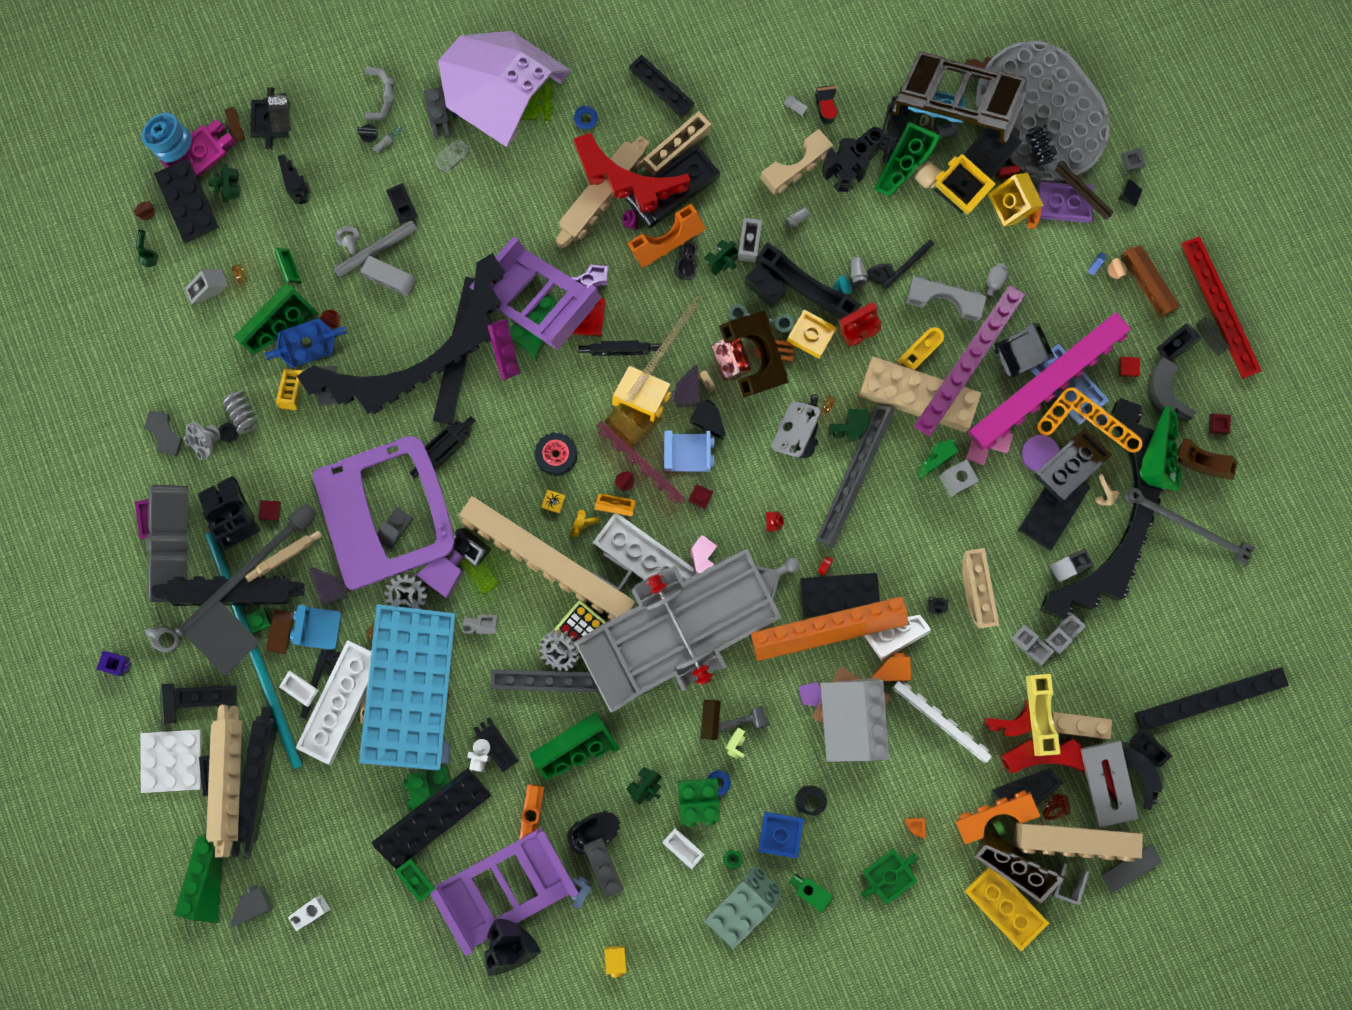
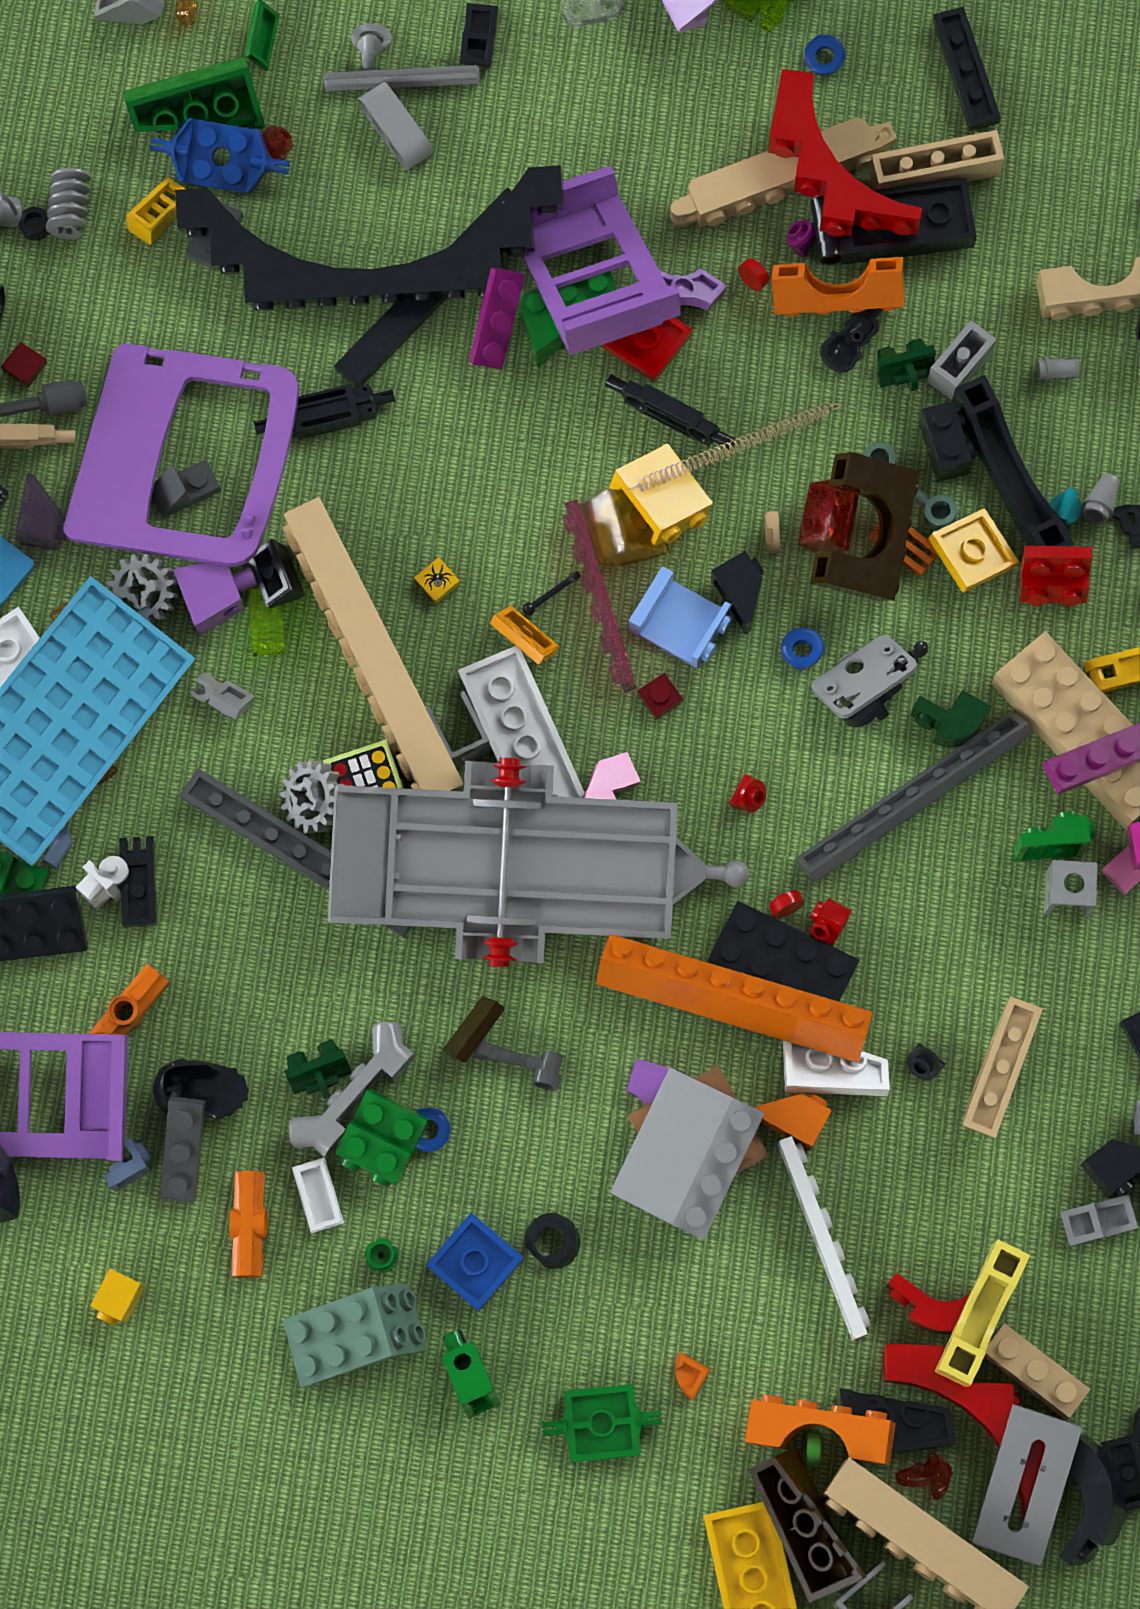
camera: 40 degrees right, 5 degrees down
green wedge [529,712,620,780] -> none
black wheel [534,432,577,476] -> none
yellow piece [569,510,600,537] -> none
dark red plate [615,471,634,491] -> none
clear purple slope [672,365,699,407] -> none
yellowish green bracket [725,728,746,759] -> none
clear orange tile [820,395,836,414] -> none
light grey slope [1011,625,1054,667] -> none
none -> orange piece [229,1171,268,1278]
none -> light grey plate [289,1022,416,1158]
none -> black hinge [523,571,581,615]
none -> red tile [738,258,769,291]
none -> blue piece [780,627,825,672]
none -> red plate [809,898,852,946]

